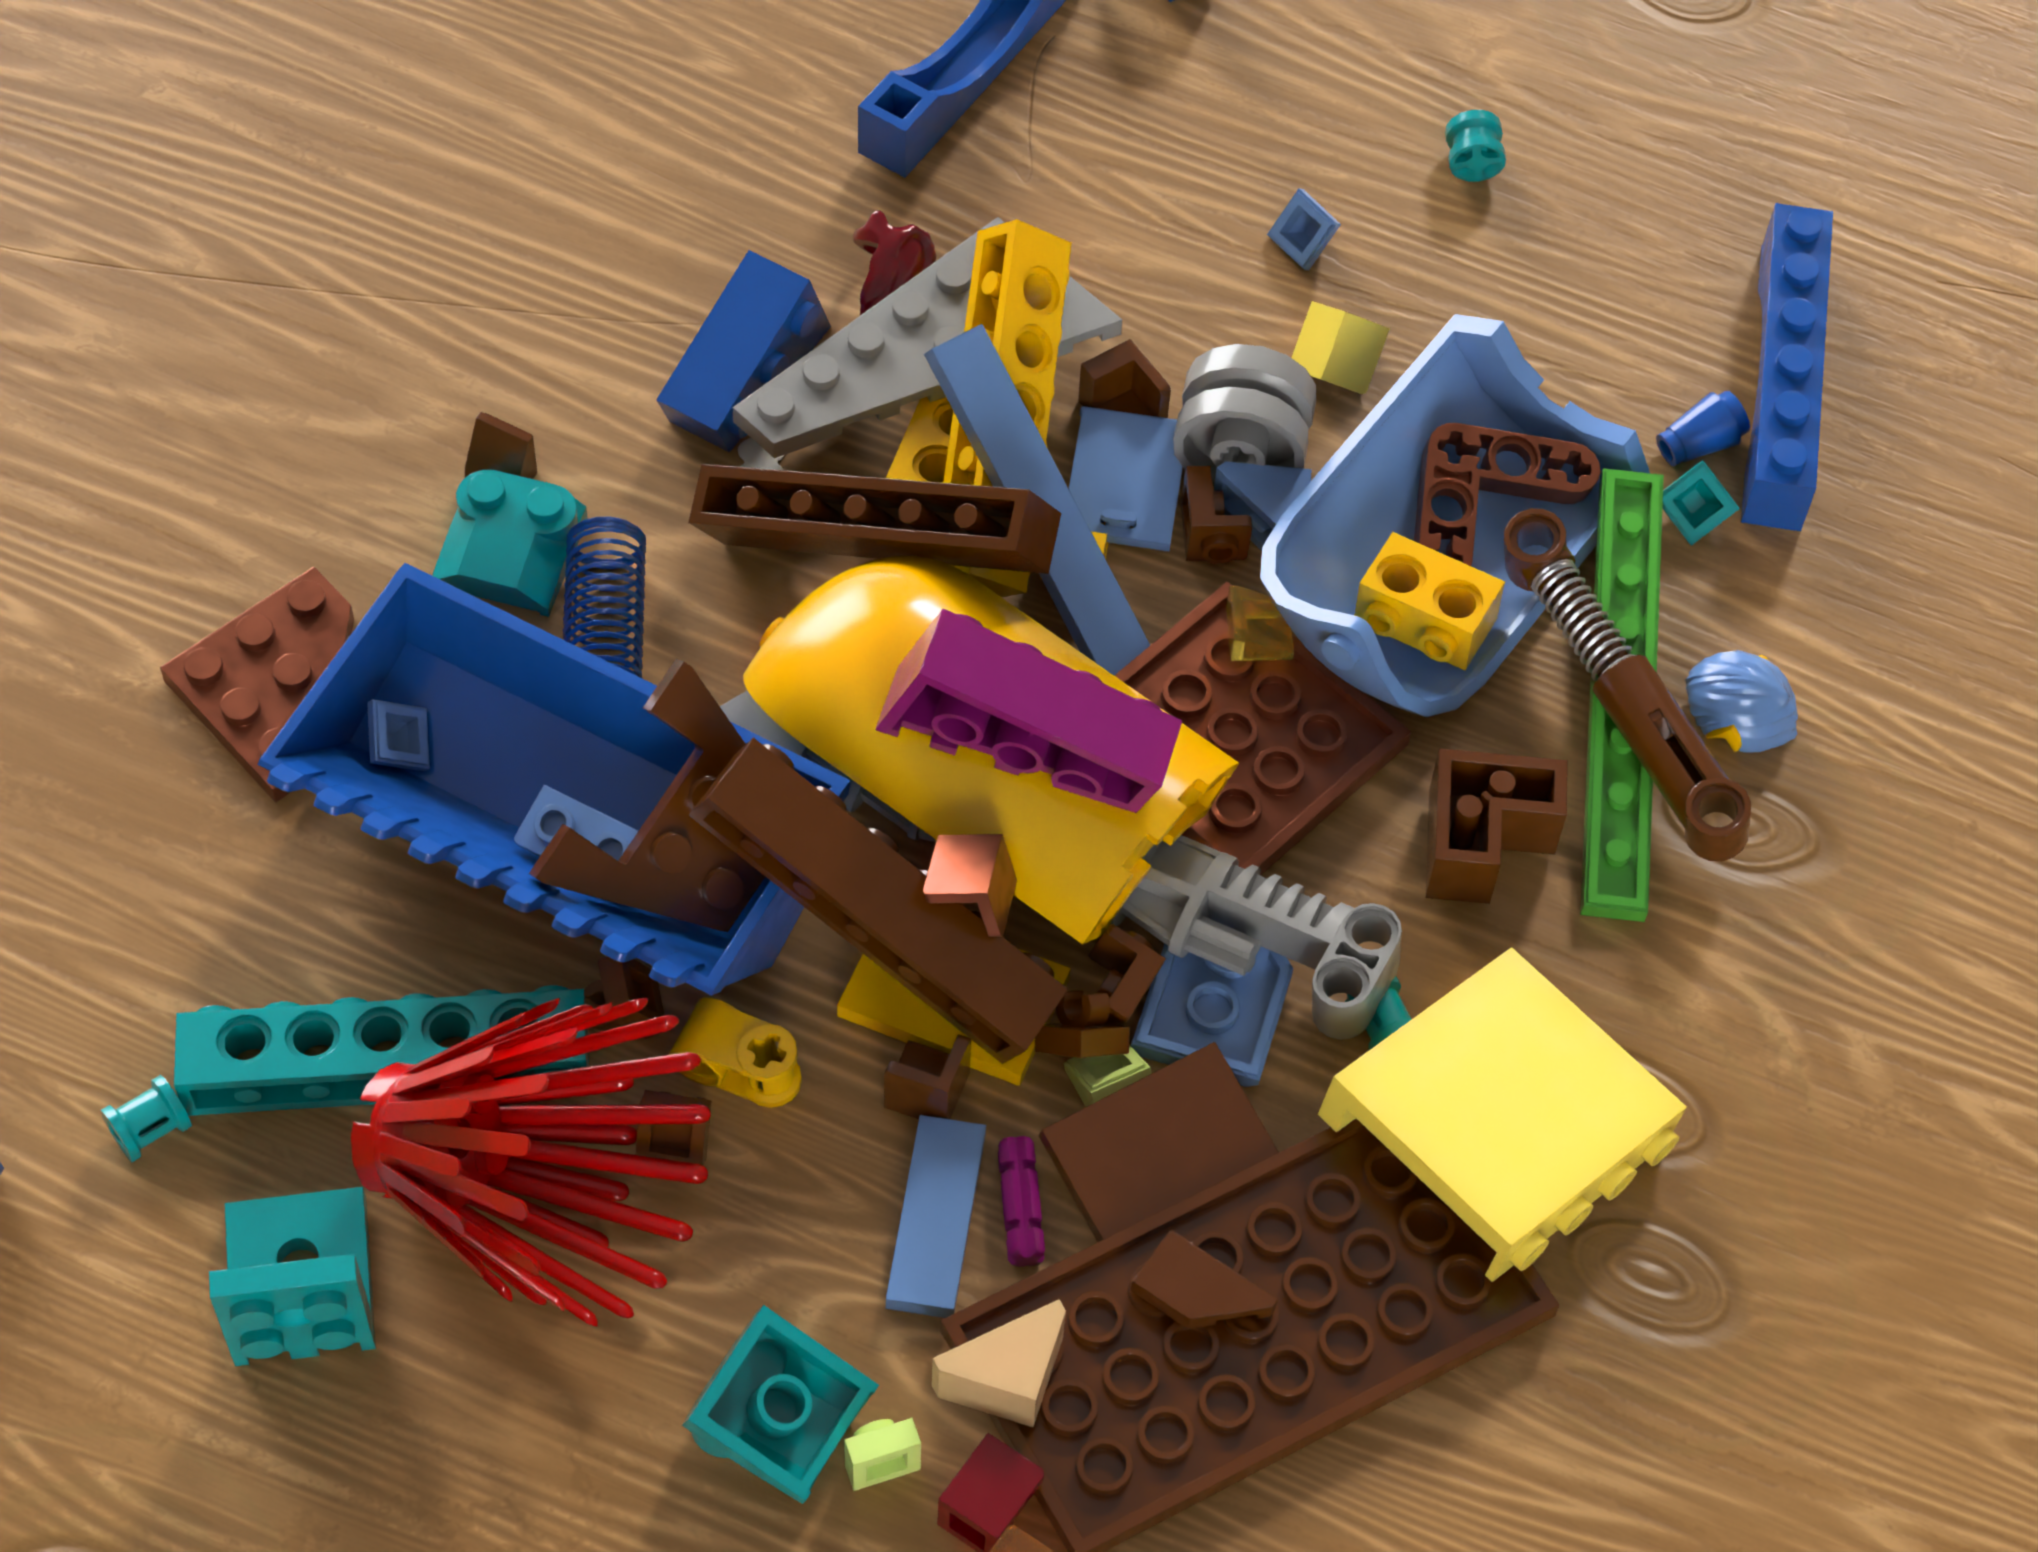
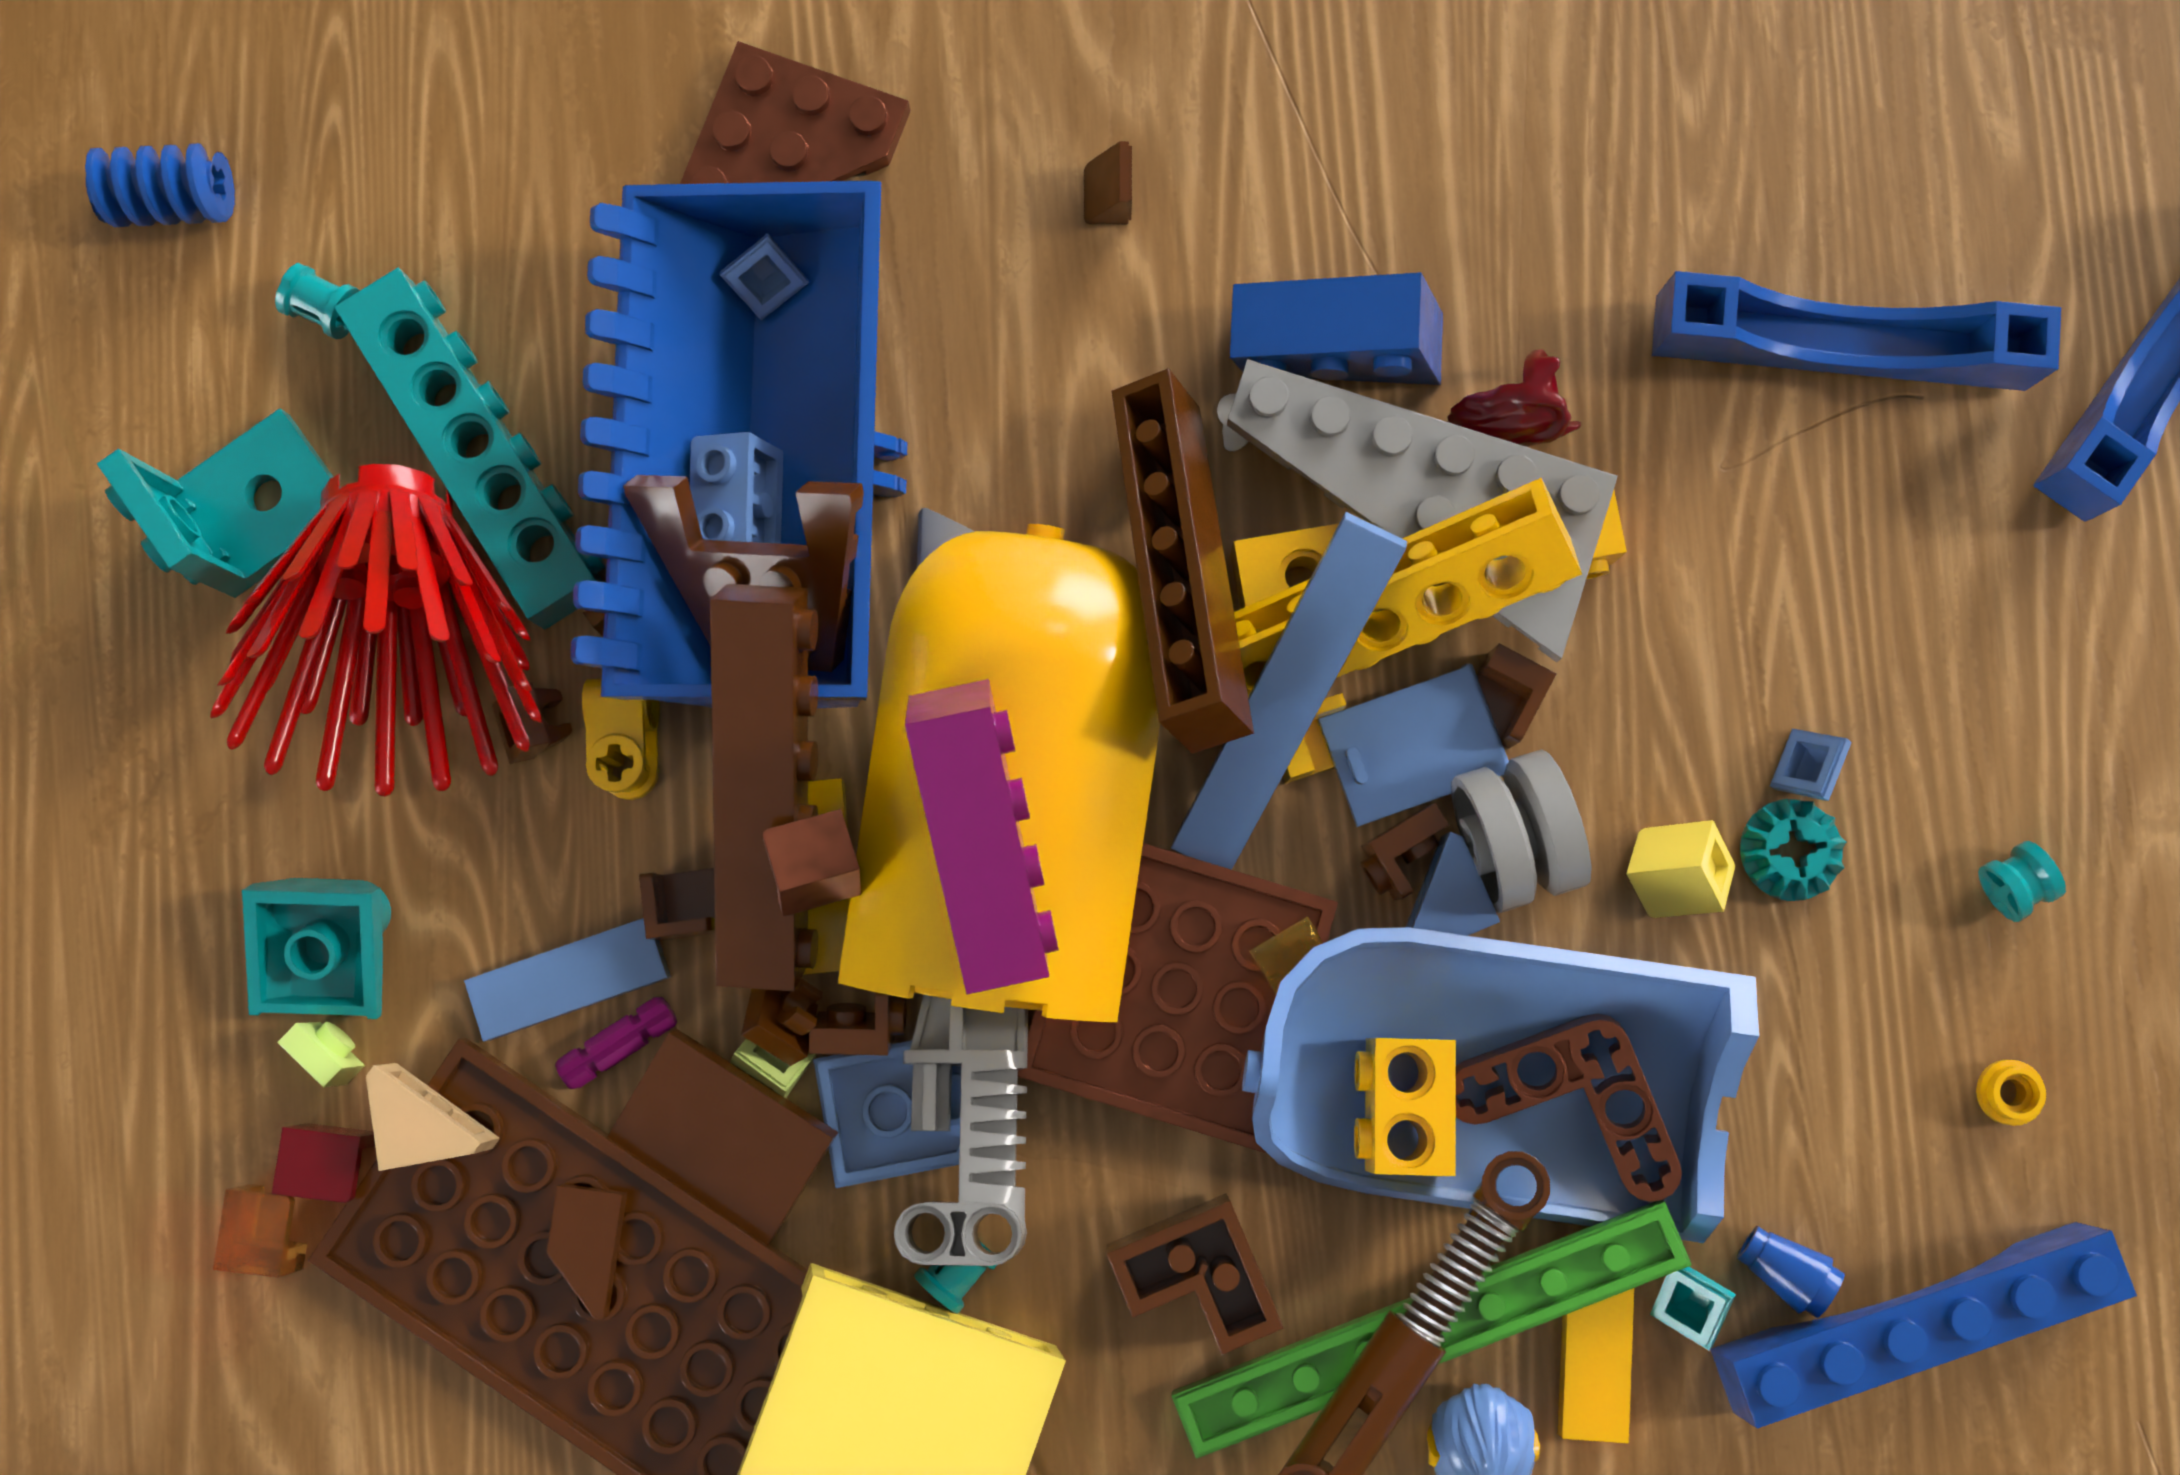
camera: 70 degrees right, 25 degrees up
teal slope [432,470,588,617] -> none
blue piece [562,516,646,678] -> none
none -> yellow tile [1557,1234,1634,1444]
none -> teal gear [1740,798,1847,901]
none -> yellow plate [1976,1060,2046,1126]

